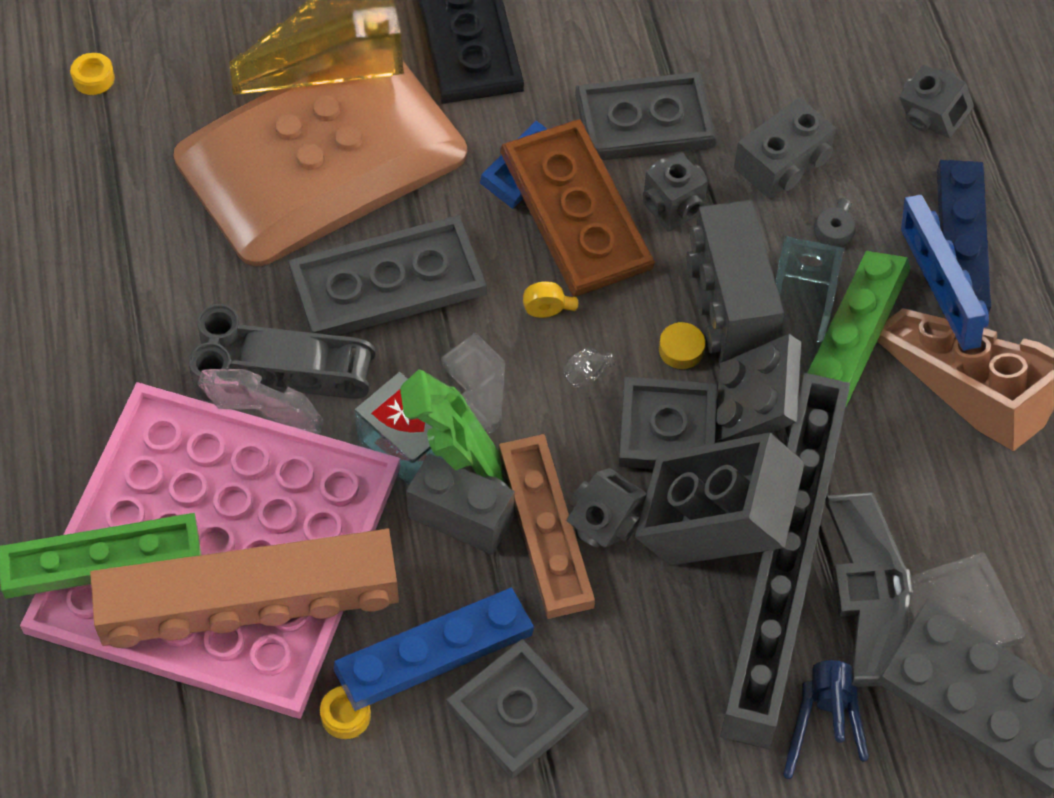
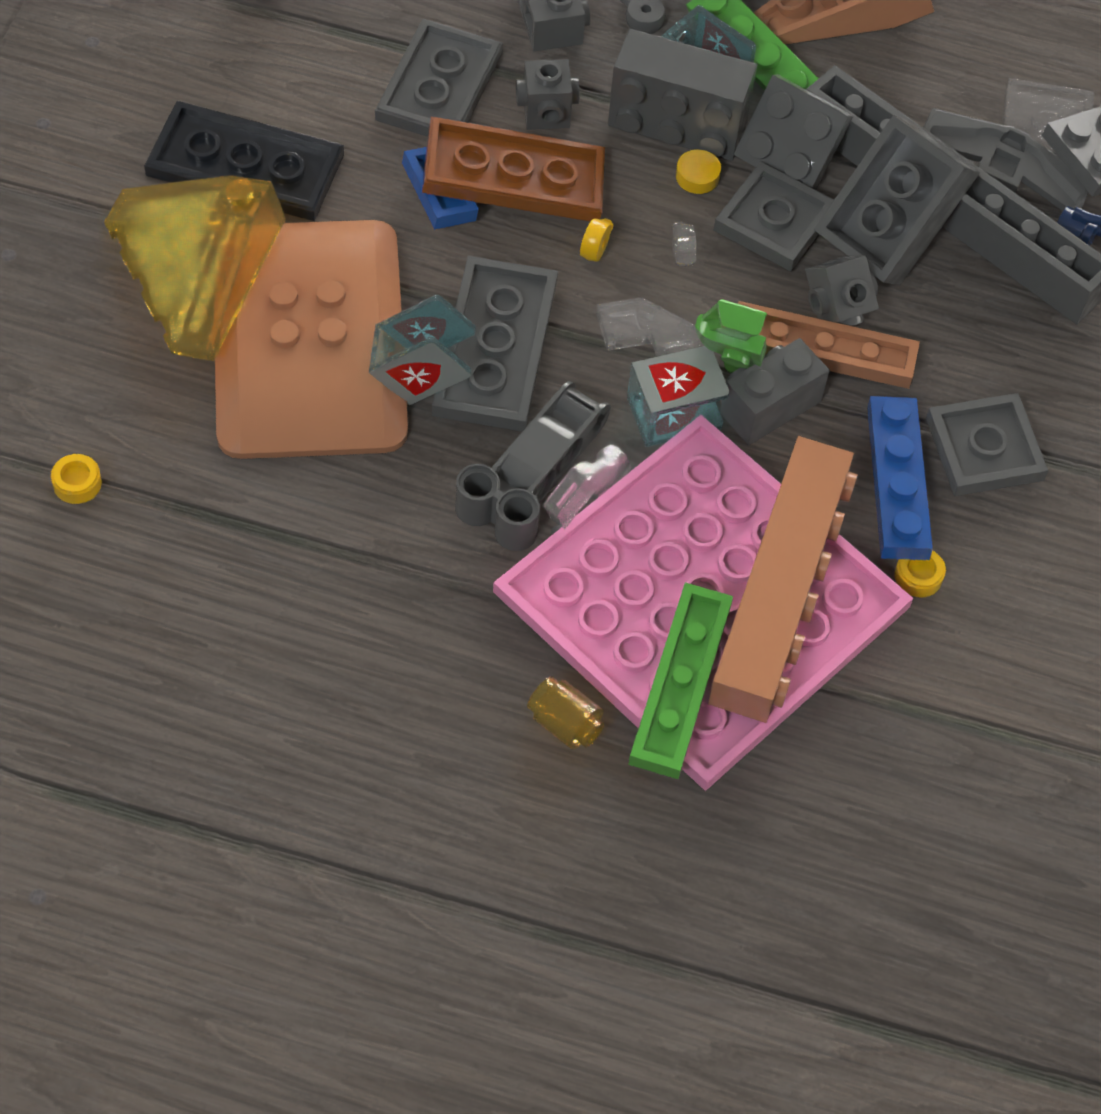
camera: 65 degrees left, 0 degrees up
none -> piece [369,295,476,405]
none -> clear yellow brick [527,676,605,750]

